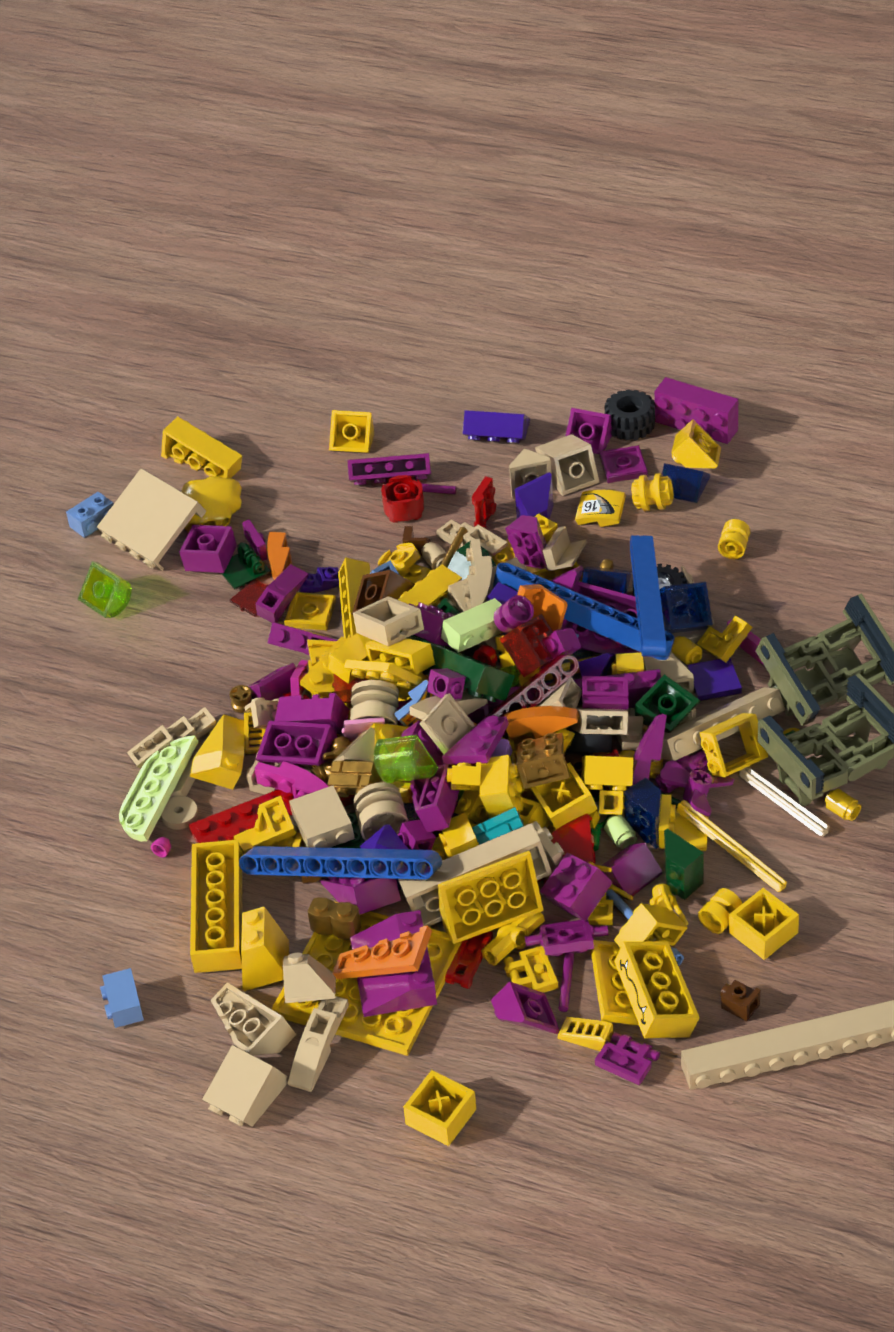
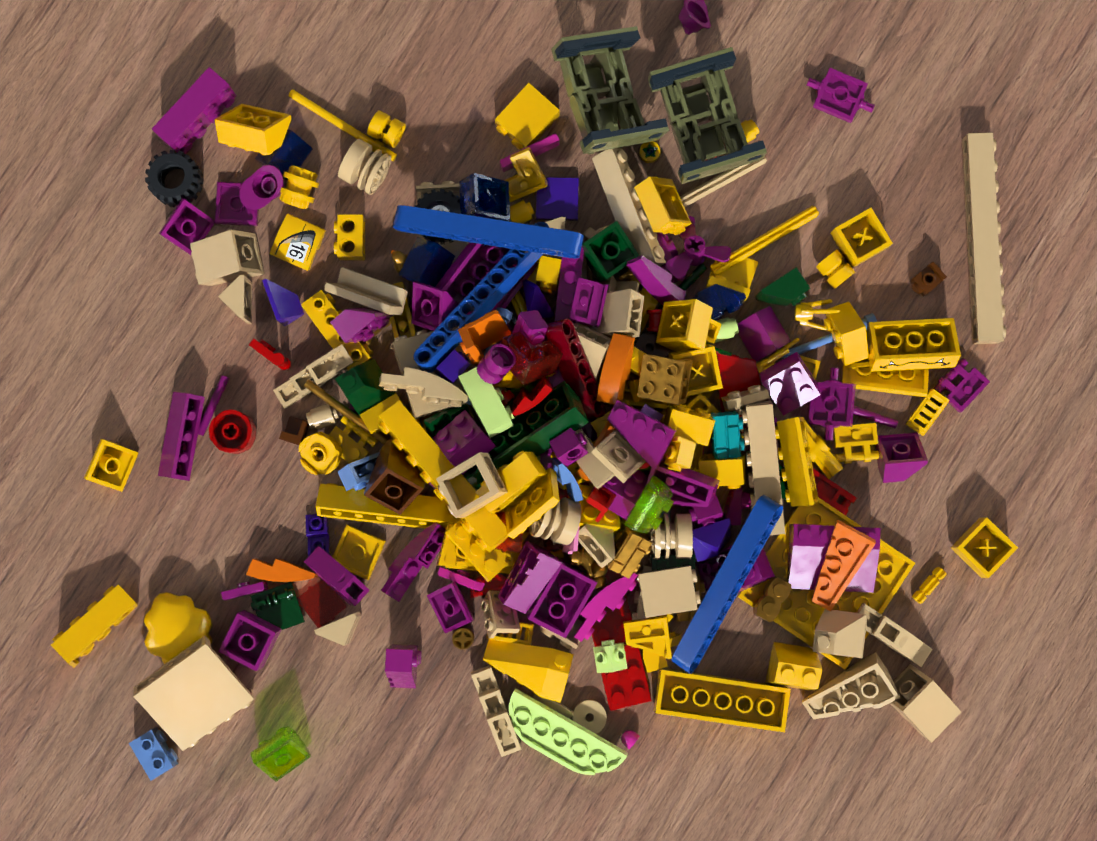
camera: 85 degrees left, 40 degrees up
medium blue brick [100,968,144,1028] -> none
dark purple slope [463,410,530,443] -> none
none -> magenta piece [239,165,284,210]
none -> yellow bar [288,89,397,161]
none -> tan slope [314,611,361,646]
none -> yellow brick [334,215,365,260]
none -> tan wheel [338,139,392,195]
none -> magenta wedge [385,644,422,689]
none -> yellow brick [495,83,560,150]
none -> red slope [510,376,553,416]
none -> red panel [586,486,616,523]
none -> yellowish green brick [593,639,627,673]
none -> yellow axle [912,567,947,604]

